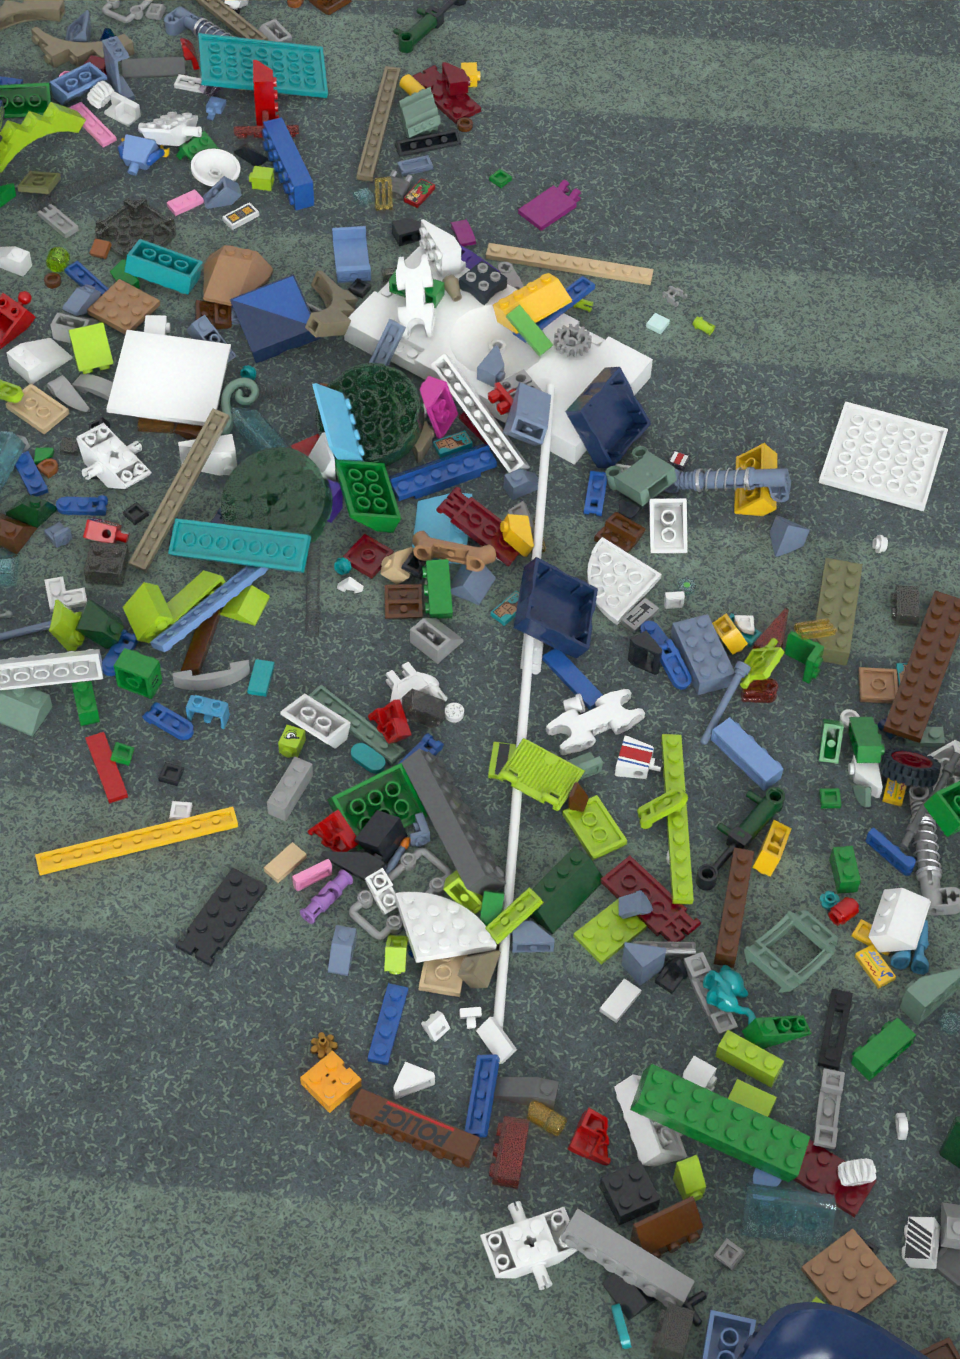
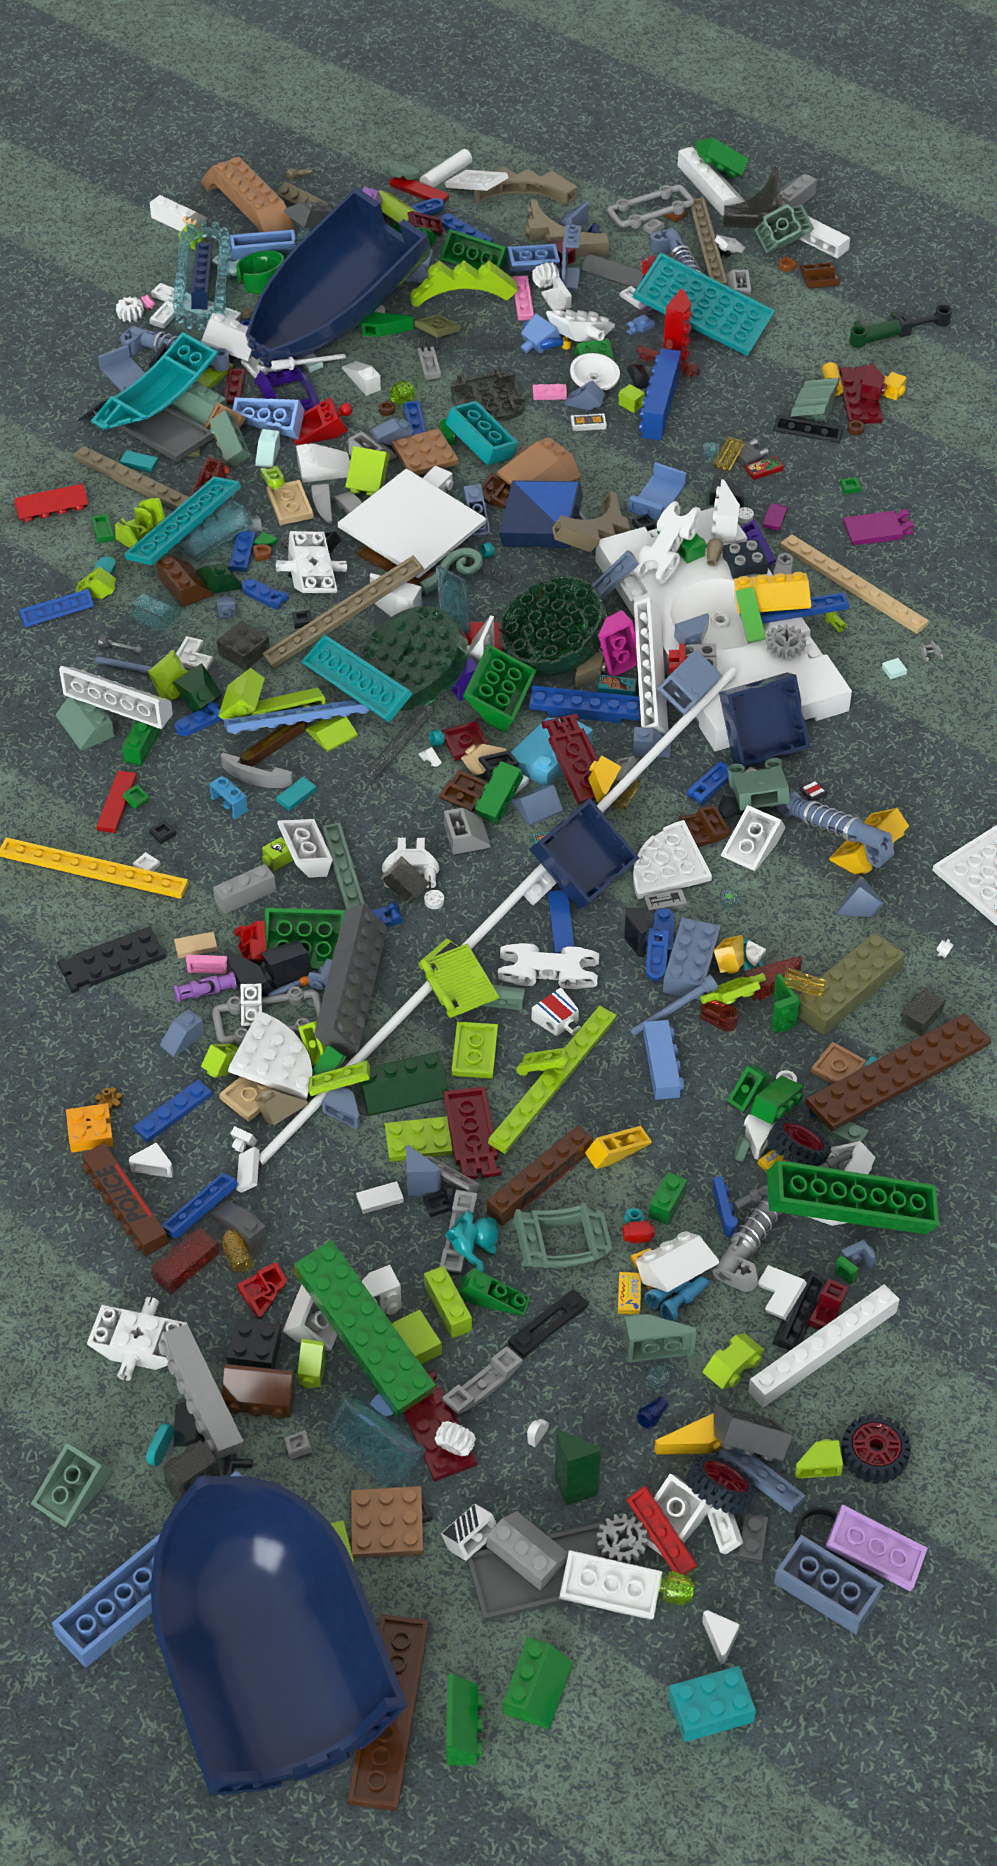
camera: 35 degrees right, 5 degrees down
torso [83,517,130,545] -> none
dark orange tile [89,238,112,259] -> none
green brick [114,648,162,699] -> none
blue plate [142,702,194,740] -> none
medium azure slope [312,383,365,462] -> none
teal tile [351,743,386,774] -> none
dark tan plate [357,66,401,182] -> none
red slope [368,699,412,744] -> none
sand blue tile [397,155,433,176] -> none
medium nougat plate [412,531,496,572] -> none
white tile [421,1011,450,1042] -> none
white piece [563,694,585,713] -> none
reddish brown slope [569,782,589,812] -> none
sand blue tile [619,890,653,919] -> none
white tile [664,591,685,609] -> none
lime pin [692,316,715,335] -> none
piece [696,787,785,891] -> none
green tile [819,788,841,809] -> none
green brick [851,1017,916,1081] -> none

